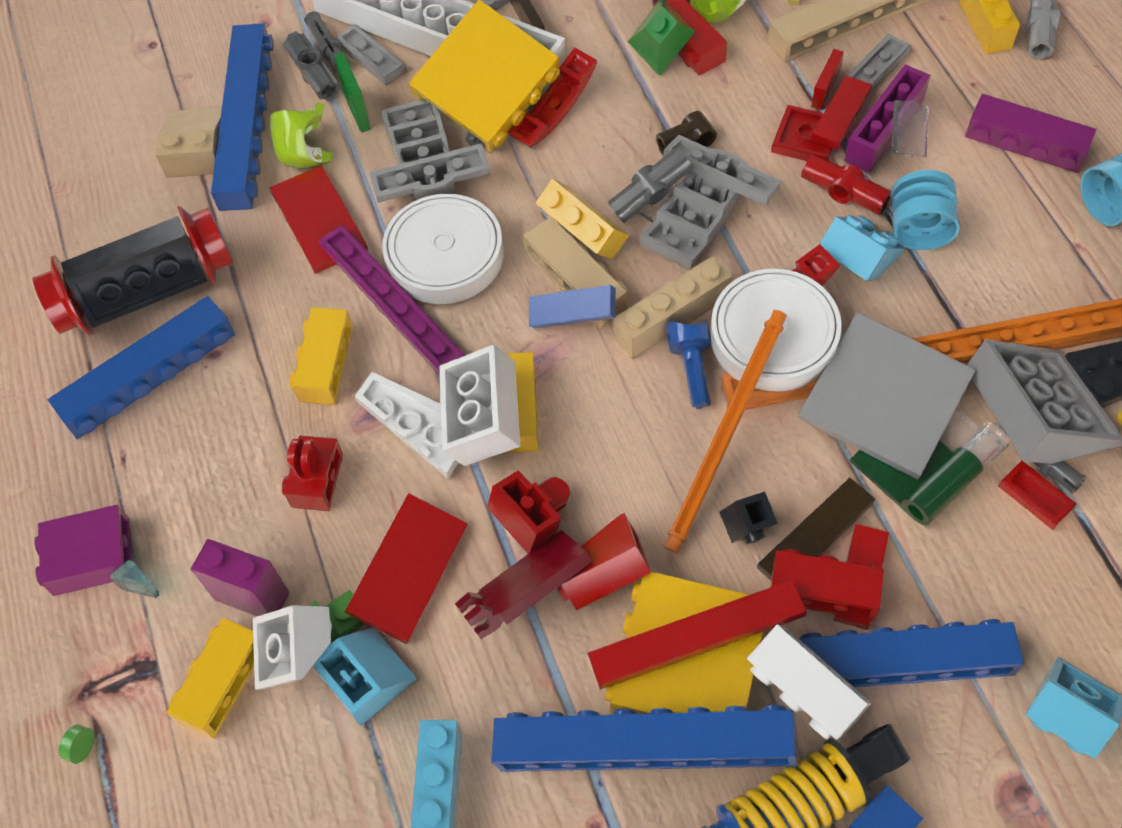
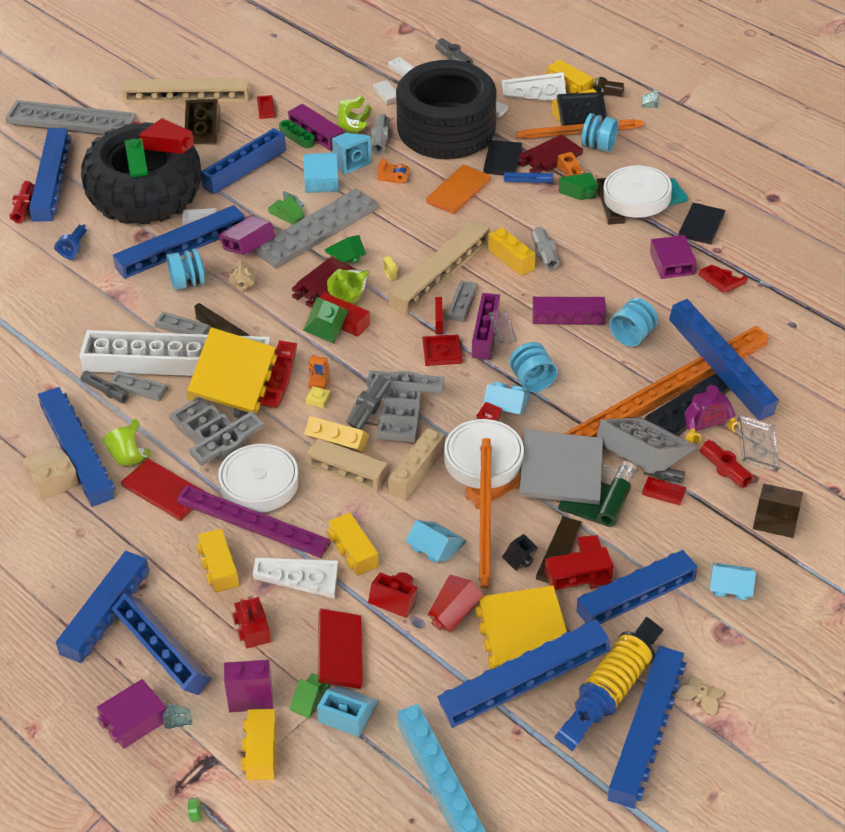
camera: 30 degrees left, 15 degrees down
black brick [32,206,233,336] -> none
white slope [253,605,332,690] -> none
dark grey piece [283,31,340,101] -> none
green tile [334,52,371,132] -> none
white brick [439,345,521,466] -> none
dark red tile [455,530,593,639] -> none
tile [529,285,616,328] -> none
red tile [587,580,807,690] -> none
dark brown piece [656,111,717,156] -> none
blue piece [666,319,711,409] -> none
white brick [747,624,871,740] -> none
red piece [801,154,891,215] -> none
red tile [811,75,872,150] -> none
none -> blue brick [112,593,212,695]
none -> light yellow plate [306,386,331,408]
none -> orange leg [308,355,330,389]
none -> medium azure slope [405,520,466,563]

